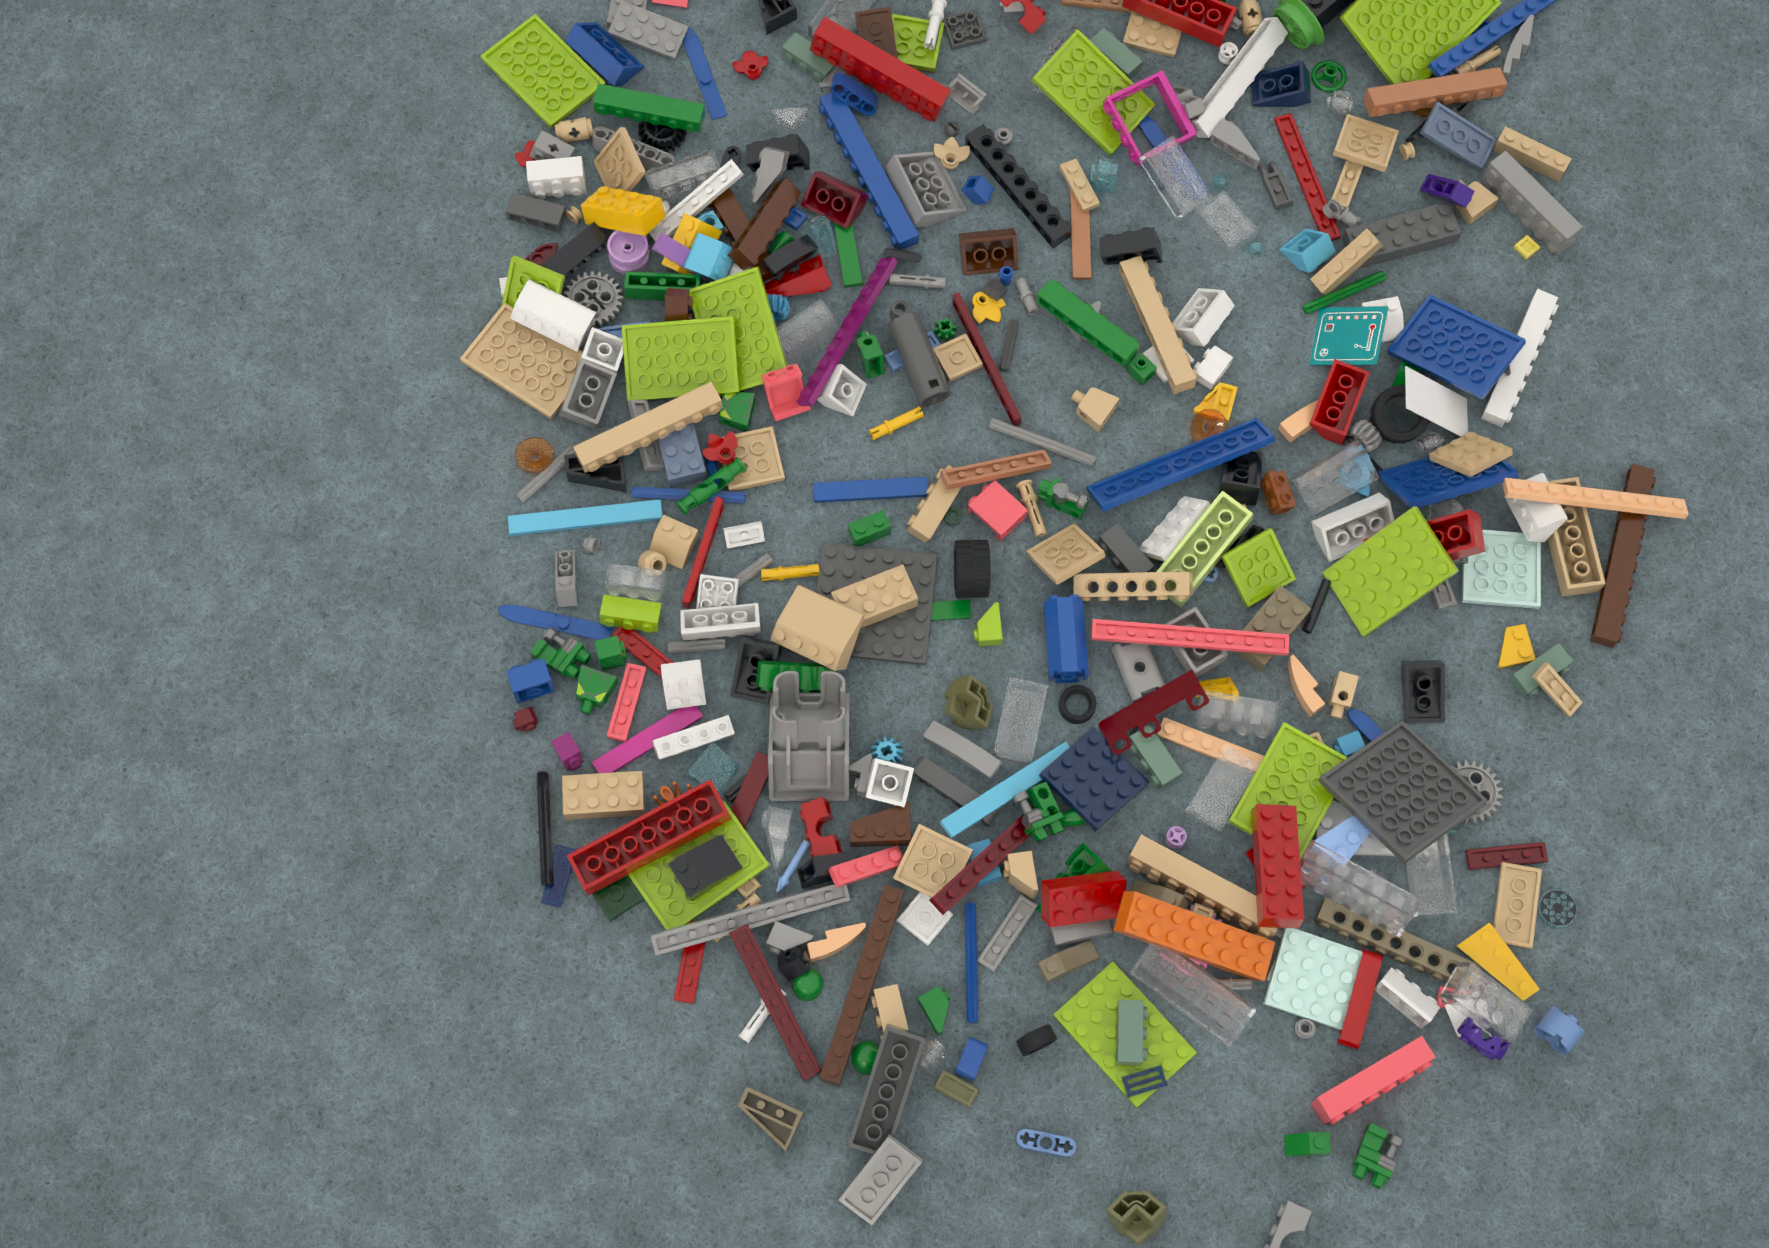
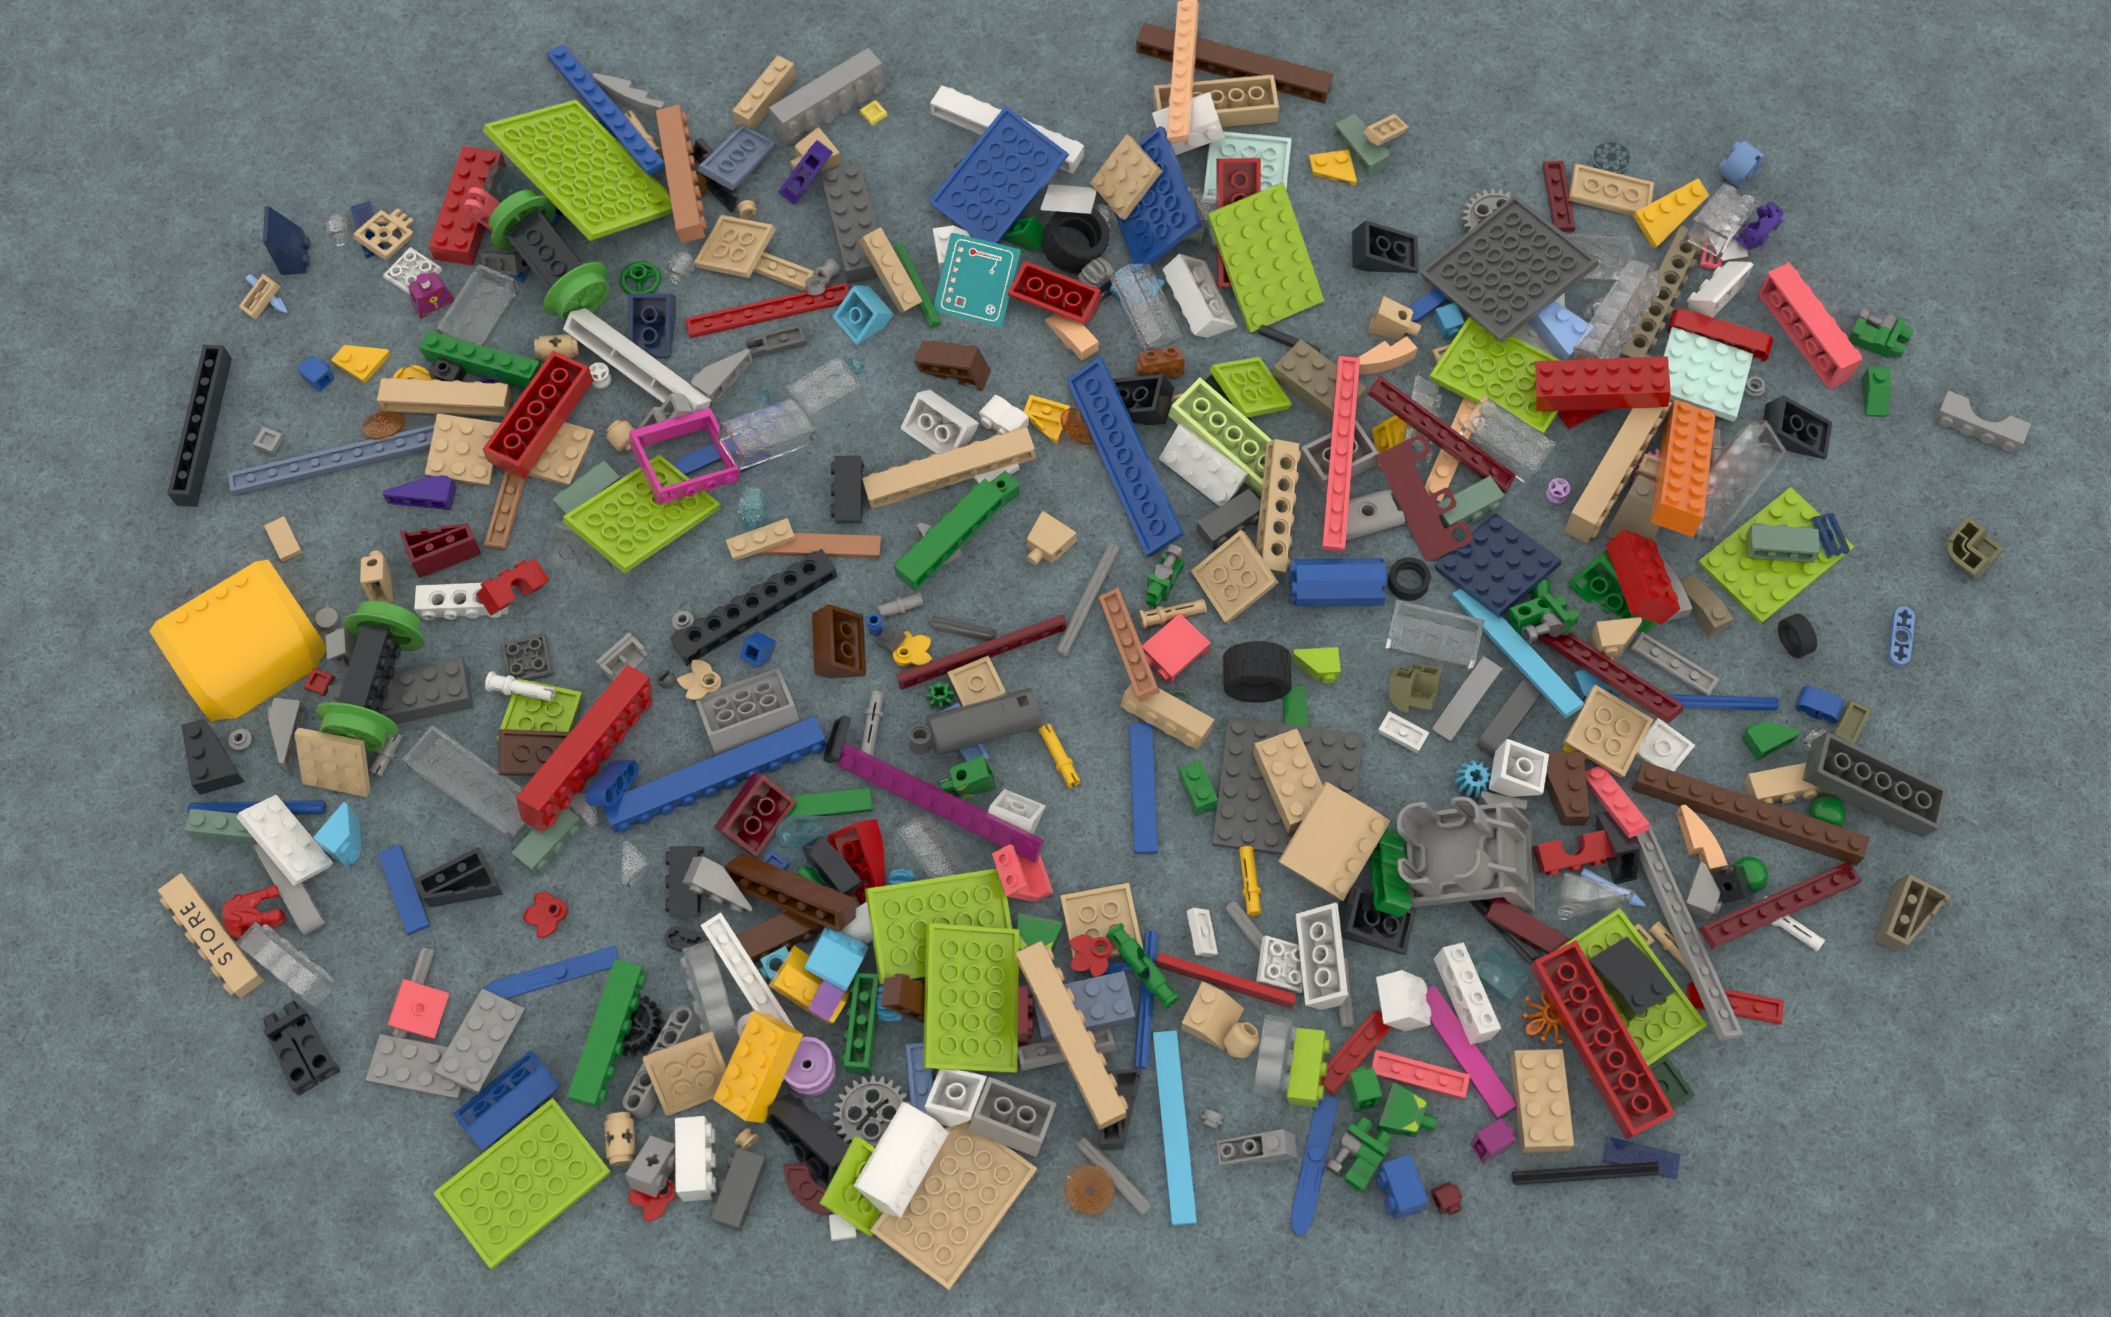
camera: 85 degrees left, 5 degrees down
light grey plate [839,1134,923,1225] -> none
none -> tan head [606,420,635,452]
none -> reddish brown wedge [914,340,991,391]
none -> dark red plate [1018,986,1033,1046]
none -> dark red tile [1367,375,1516,493]
none -> white plate [1378,711,1429,754]
none -> black slope [1760,395,1832,459]

